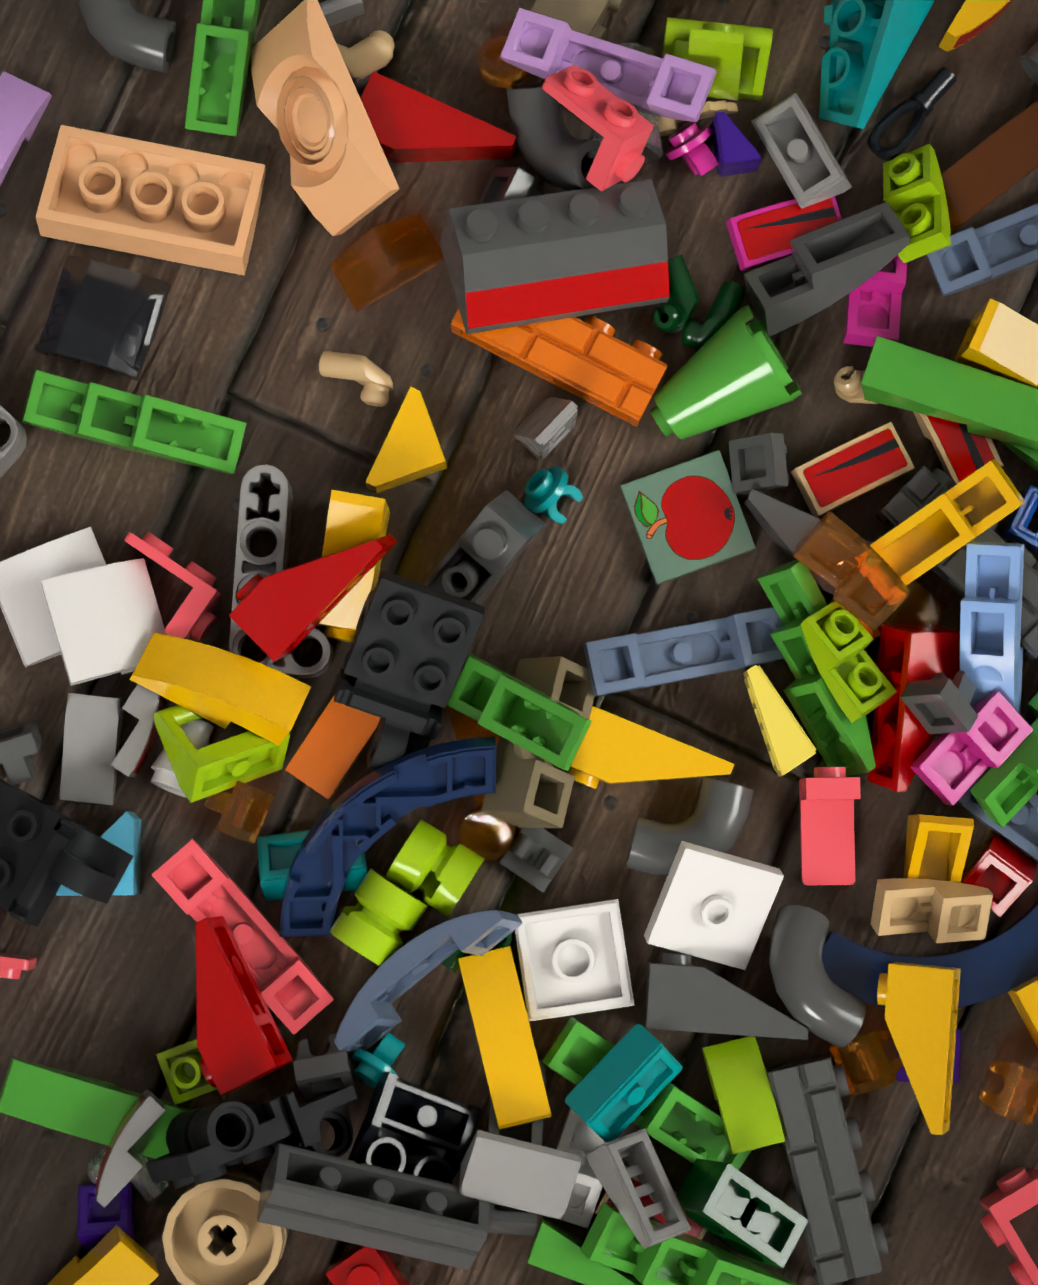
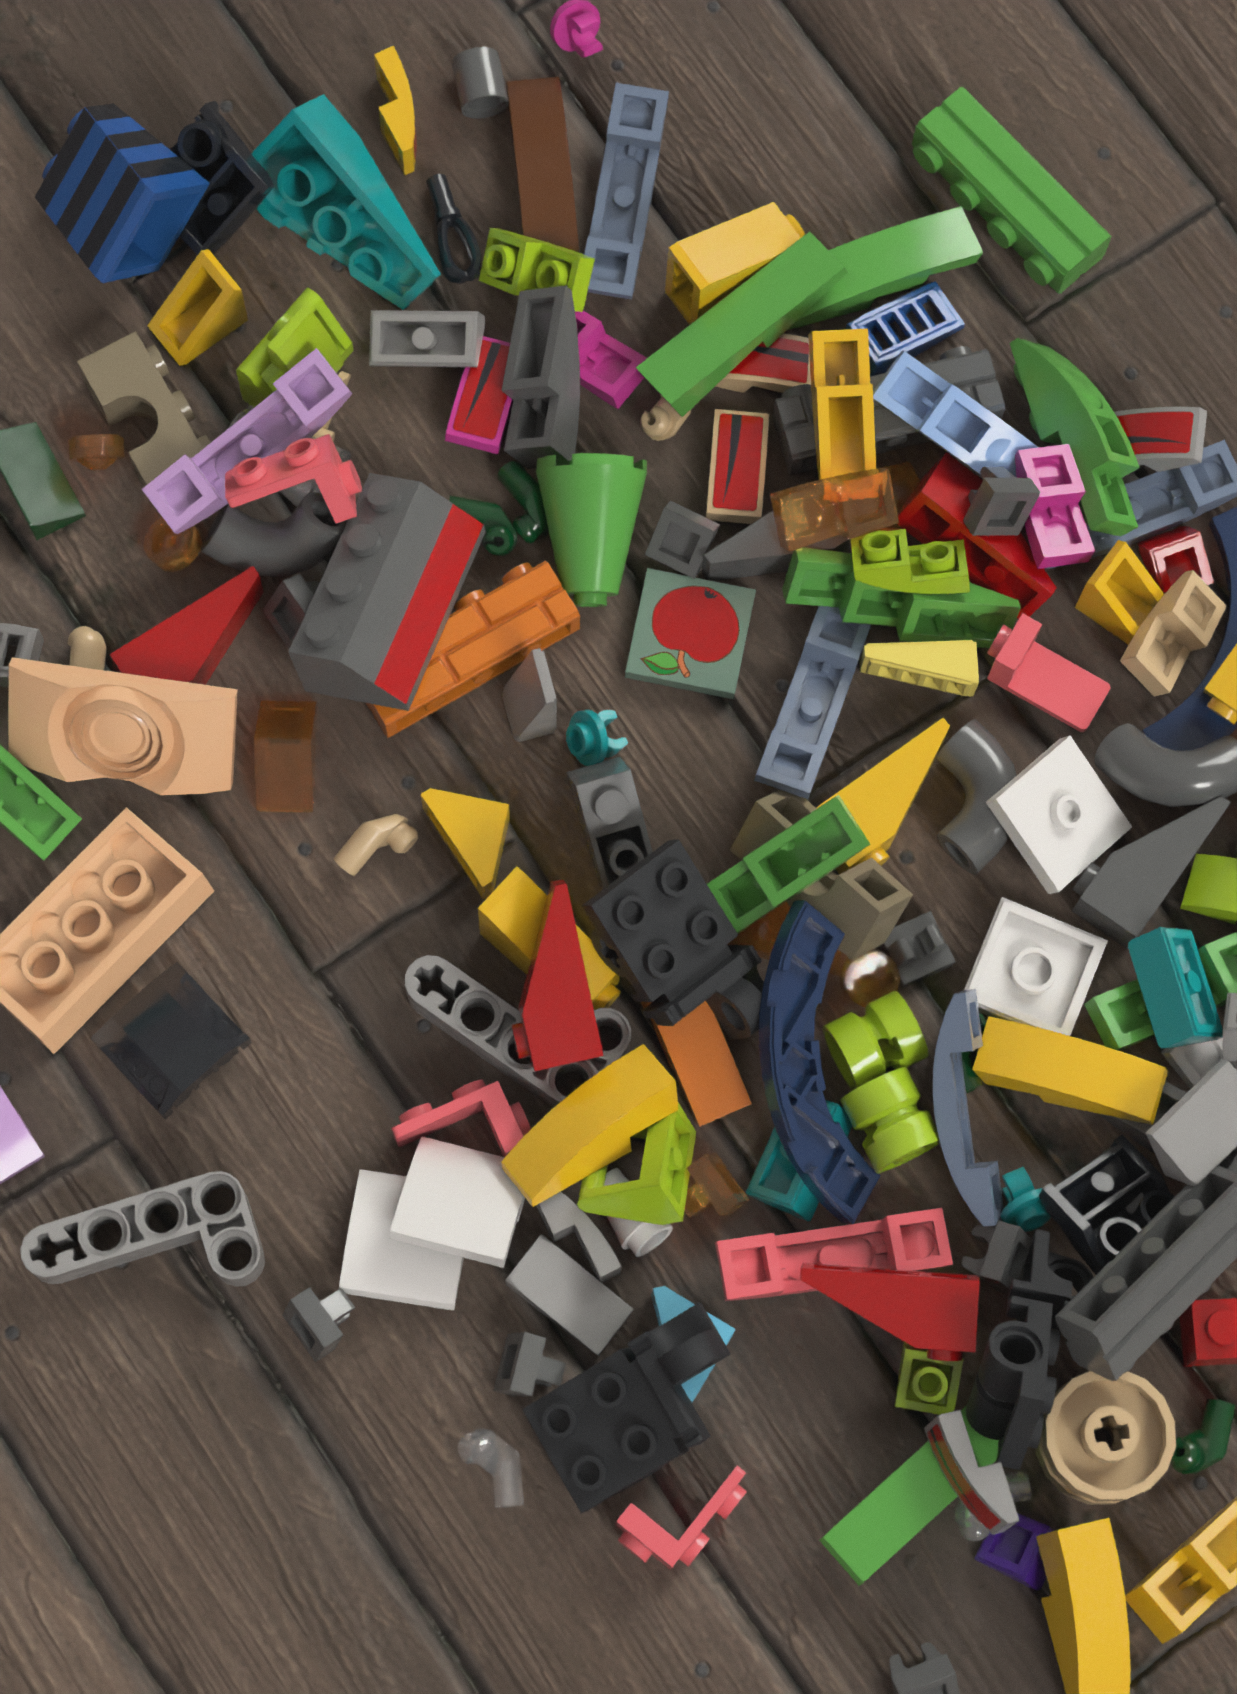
camera: 60 degrees left, 10 degrees down
bright green slope [21,370,247,474] -> none
dark pink plate [665,122,719,176] -> none
dark purple slope [711,111,762,177] -> none

